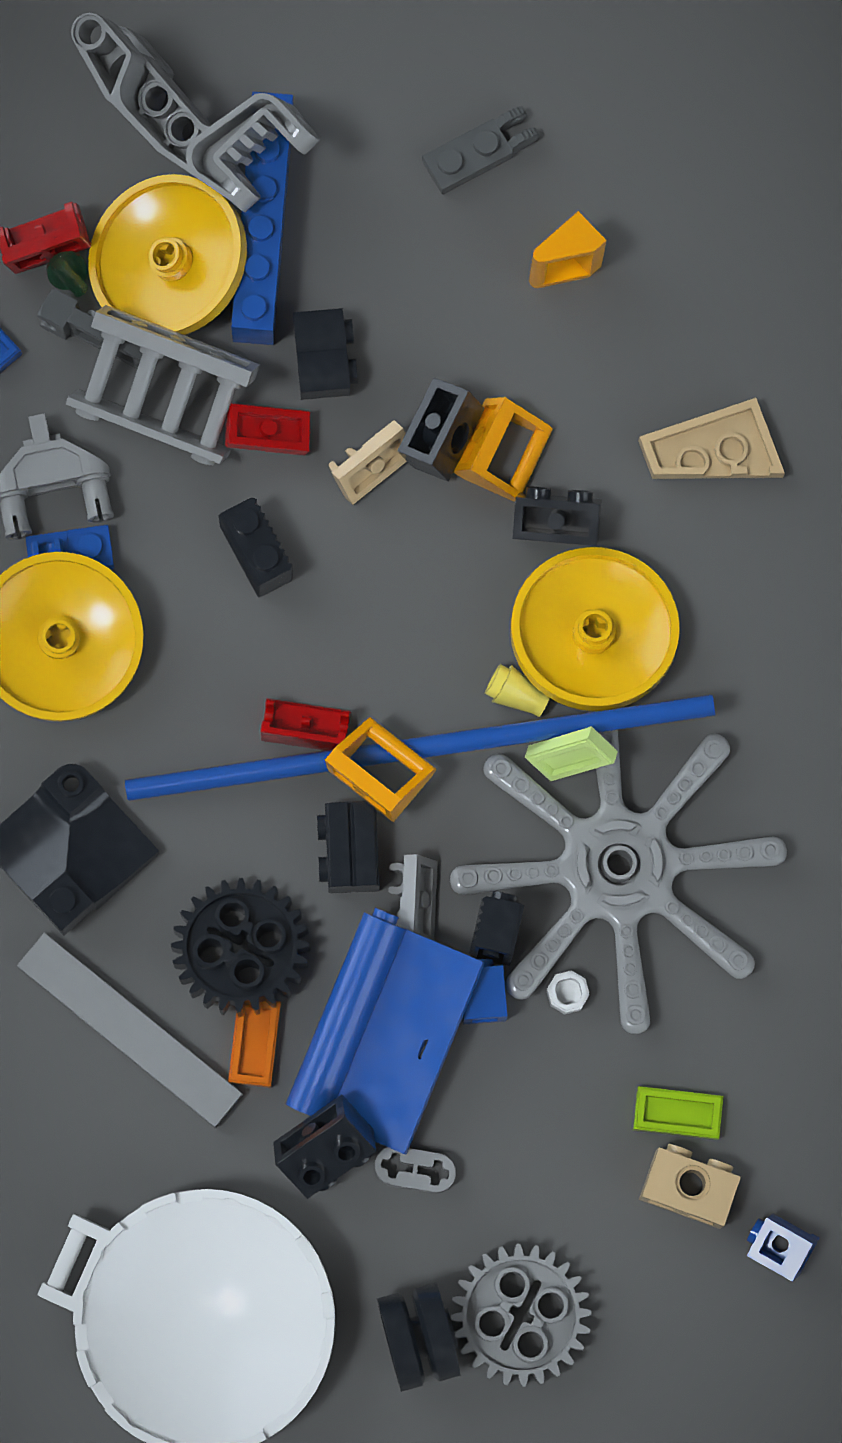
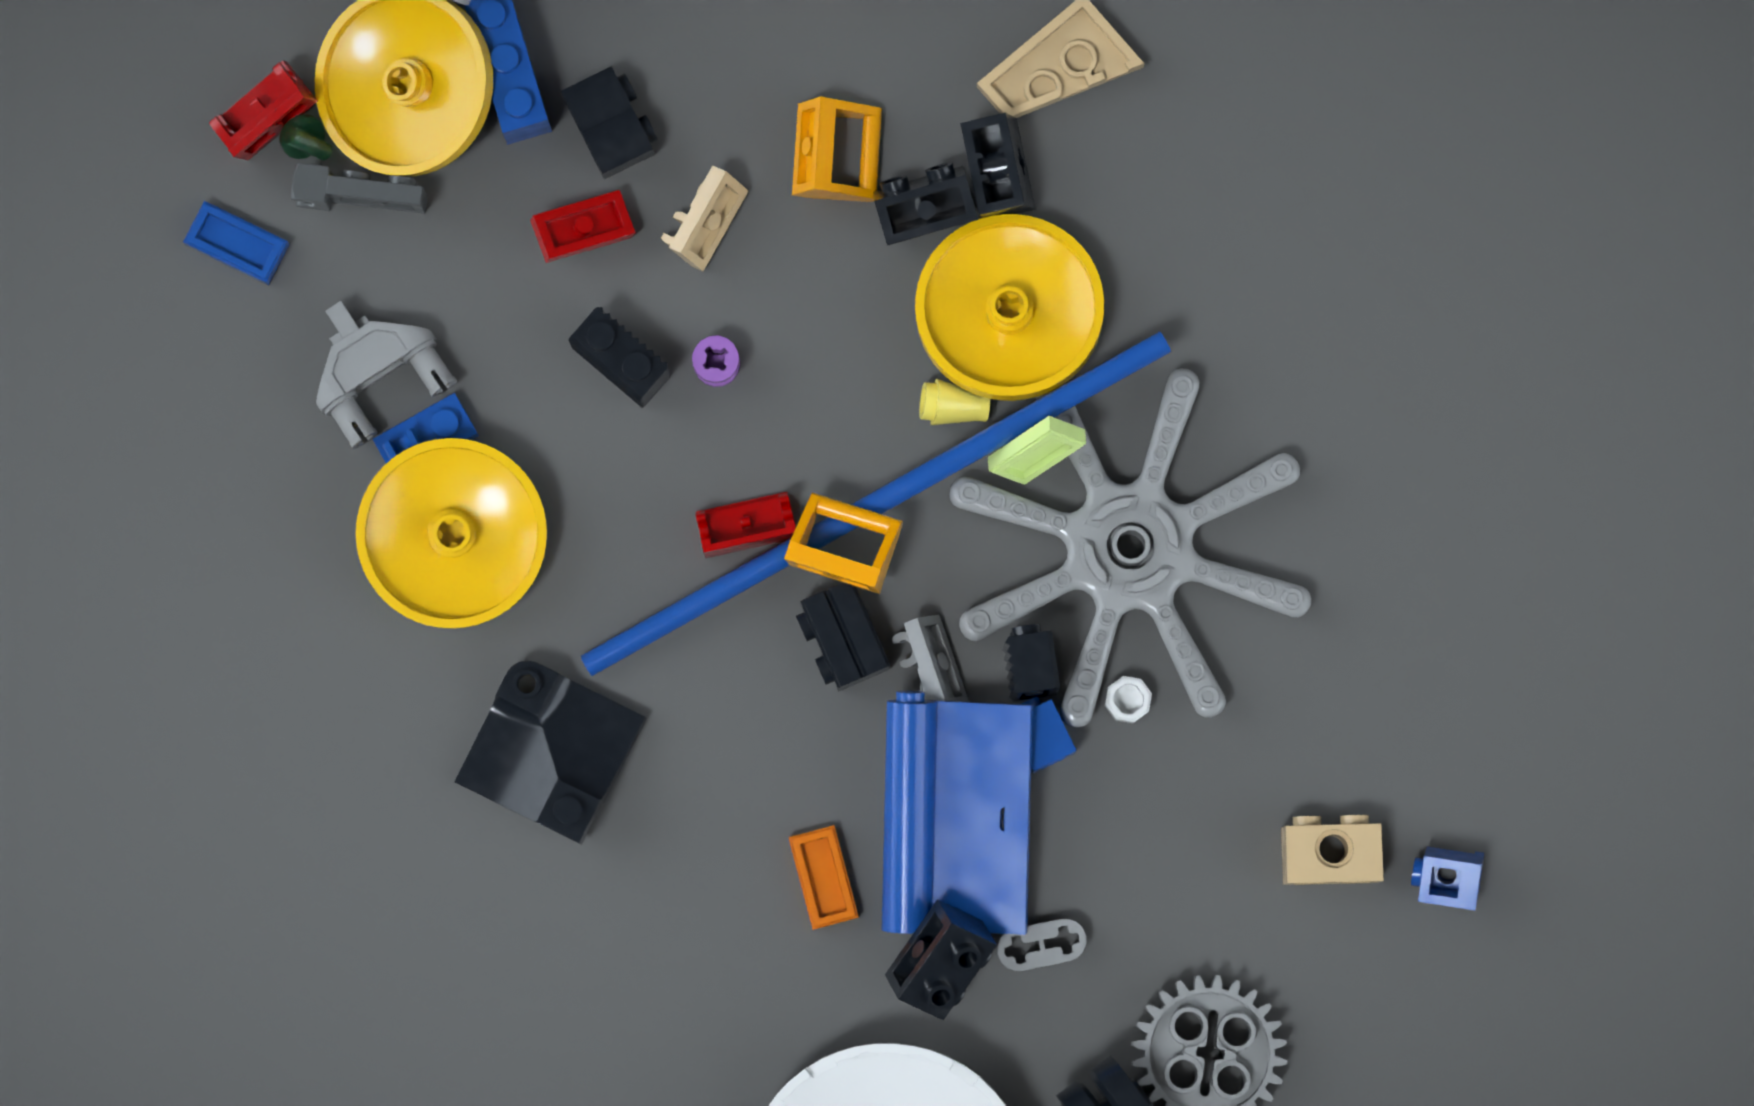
camera: 15 degrees left, 5 degrees up
light grey tile [17,933,243,1129] -> none
light grey fence [66,305,260,465] -> none
black gear [171,878,311,1017] -> none
black brick [397,378,485,482] -> none
lime tile [633,1086,723,1140] -> none
none -> medium lavender wheel [692,335,740,387]
none -> black brick [960,112,1036,217]

